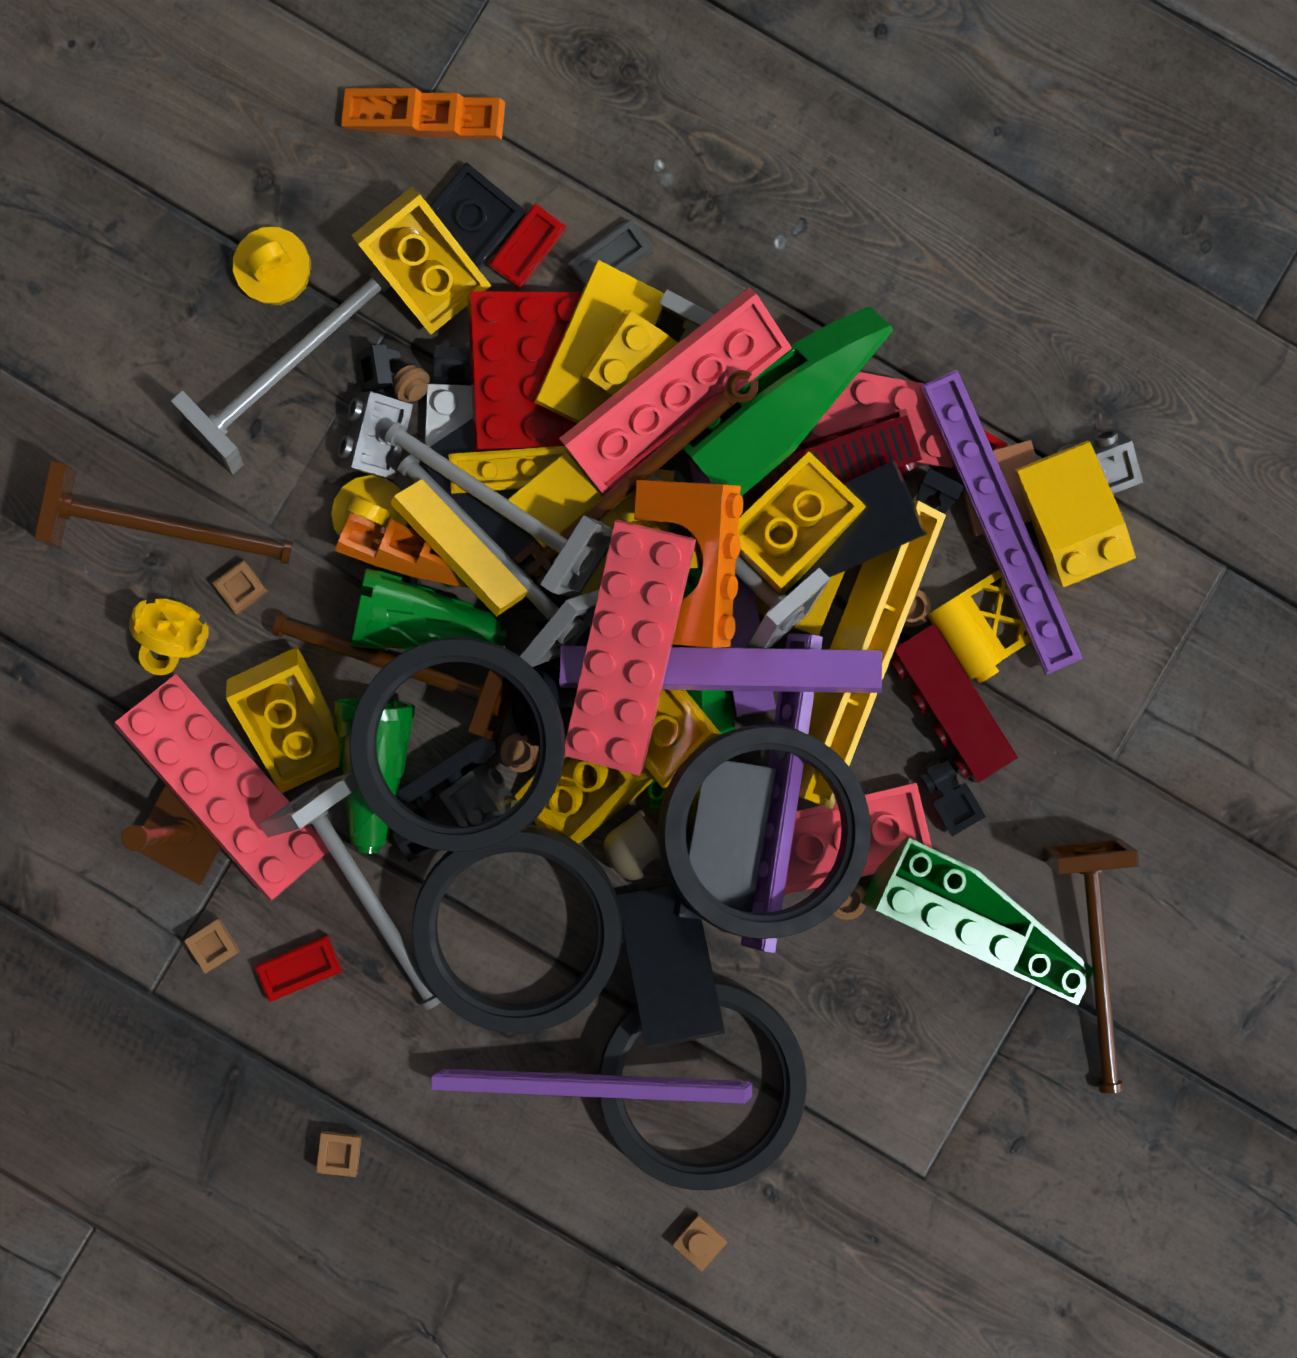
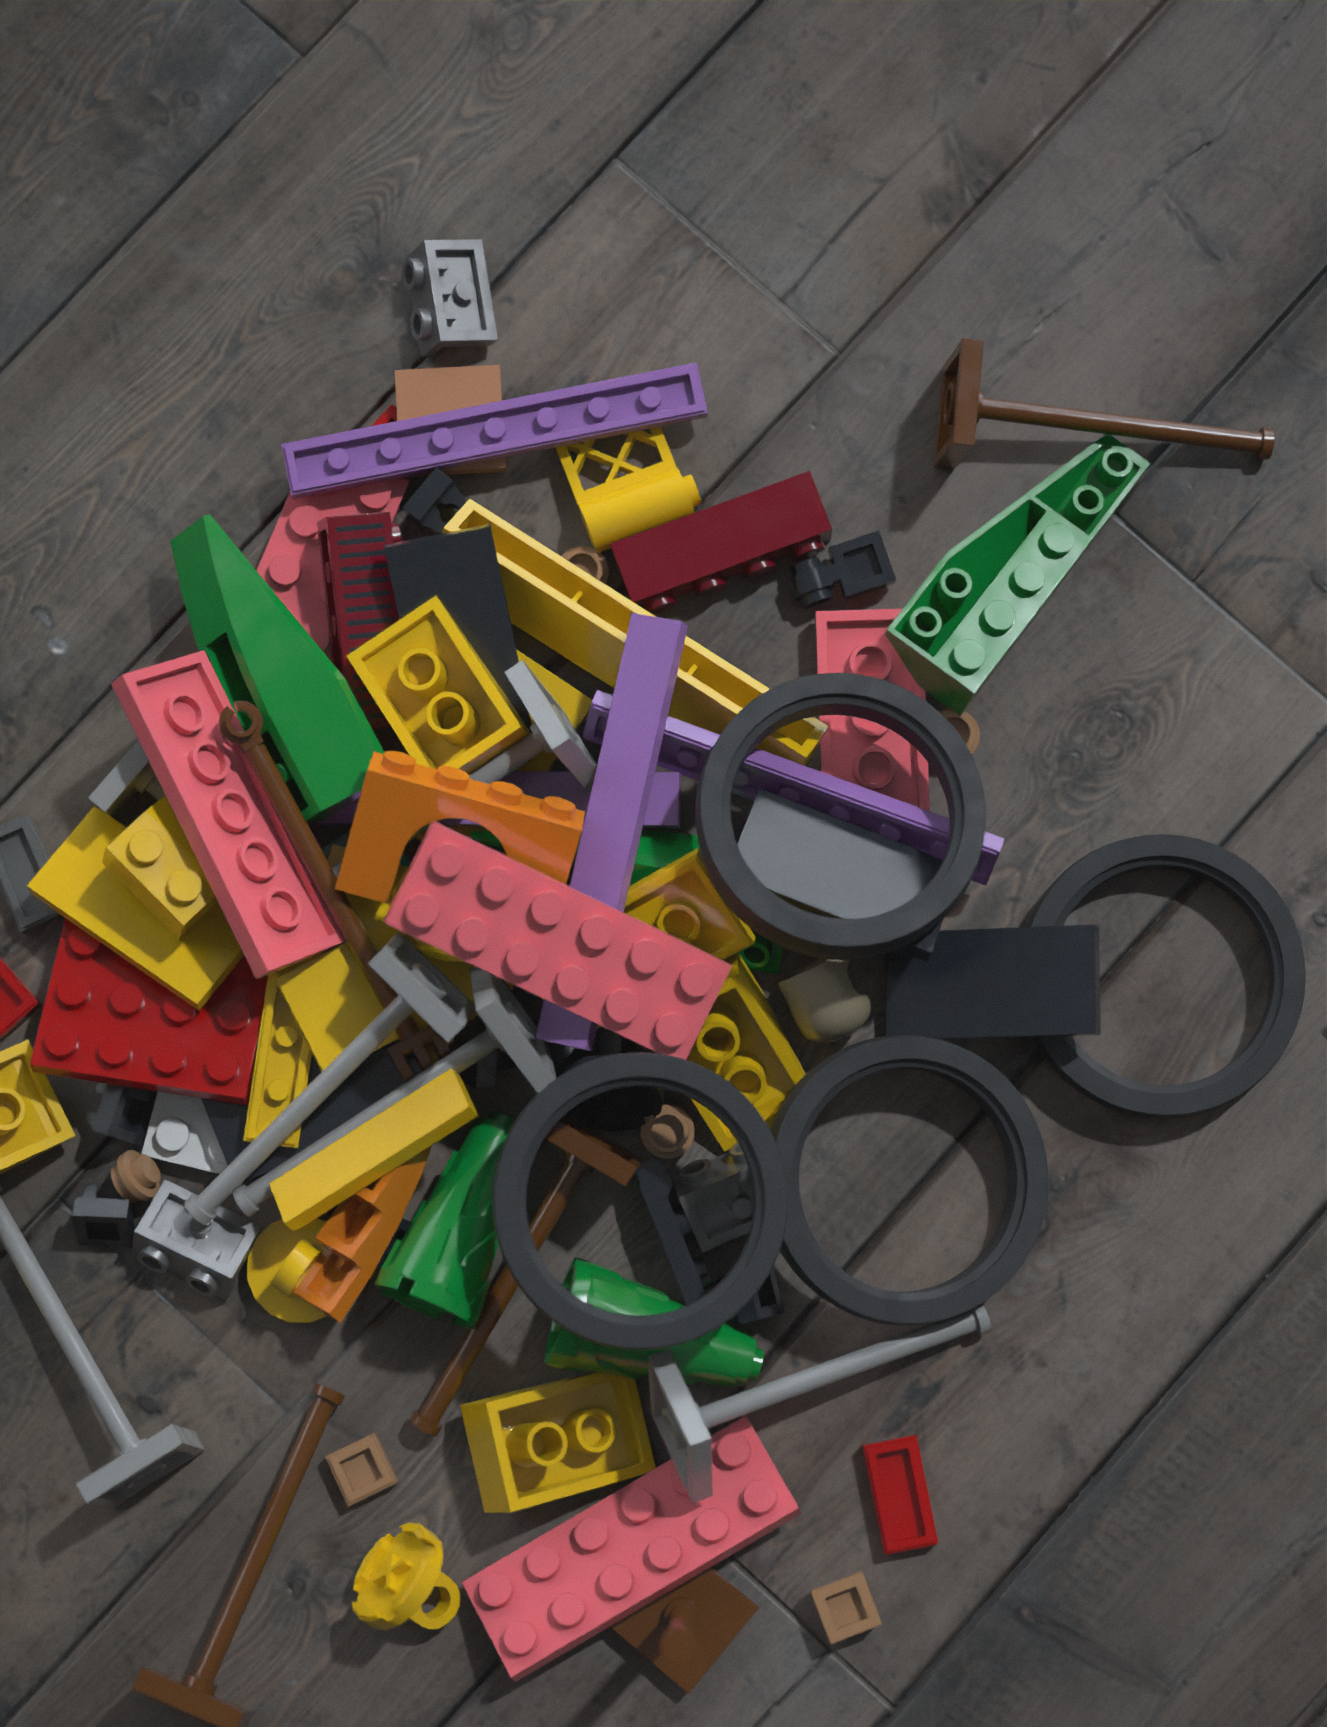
camera: 75 degrees left, 5 degrees down
medium nougat plate [316,1131,362,1177] -> none
medium lavender tile [432,1069,752,1104] -> none
yellow slope [1015,440,1136,588] -> none

